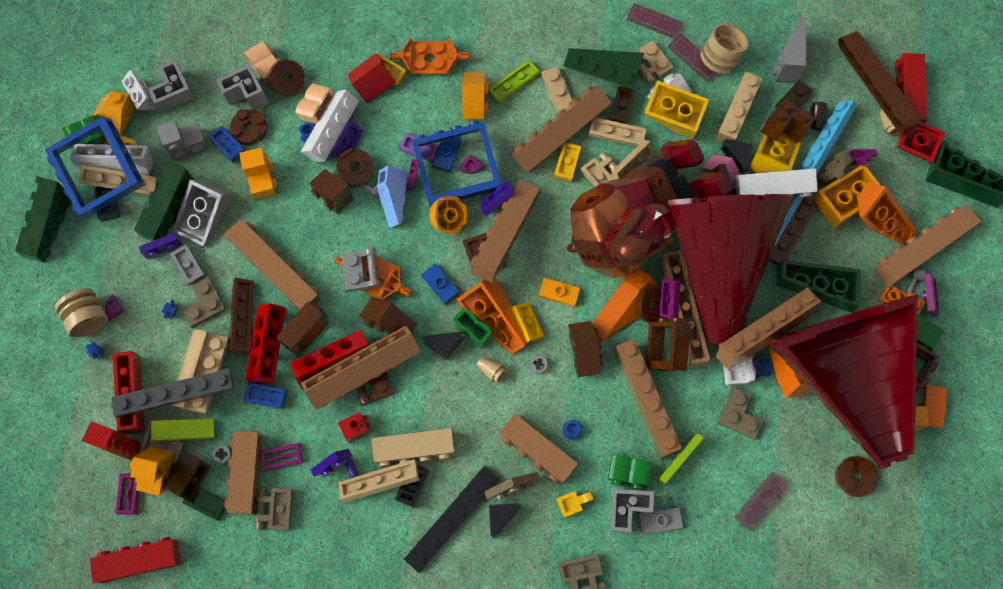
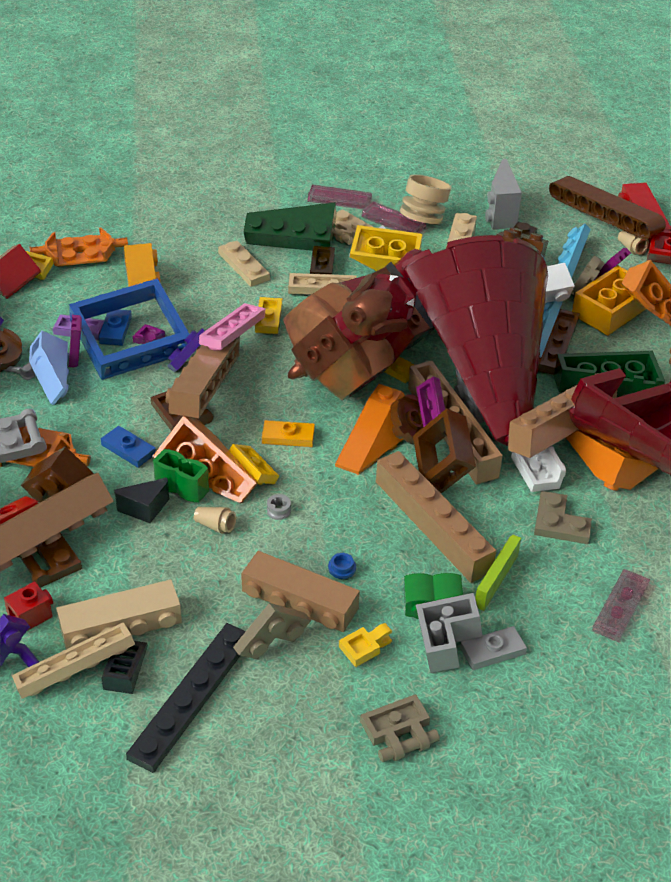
camera: 15 degrees left, 30 degrees down
light orange cylinder [429,196,468,234] -> none
lime tile [488,59,541,105] -> none
black slope [489,503,521,538] -> none
medium nougat brick [511,85,611,172] -> none
reddish brown brick [568,321,603,377] -> none
blue plate [752,358,772,378] -> none
dark brown cone [810,102,828,130] -> none
none -> bright pink plate [199,303,266,350]

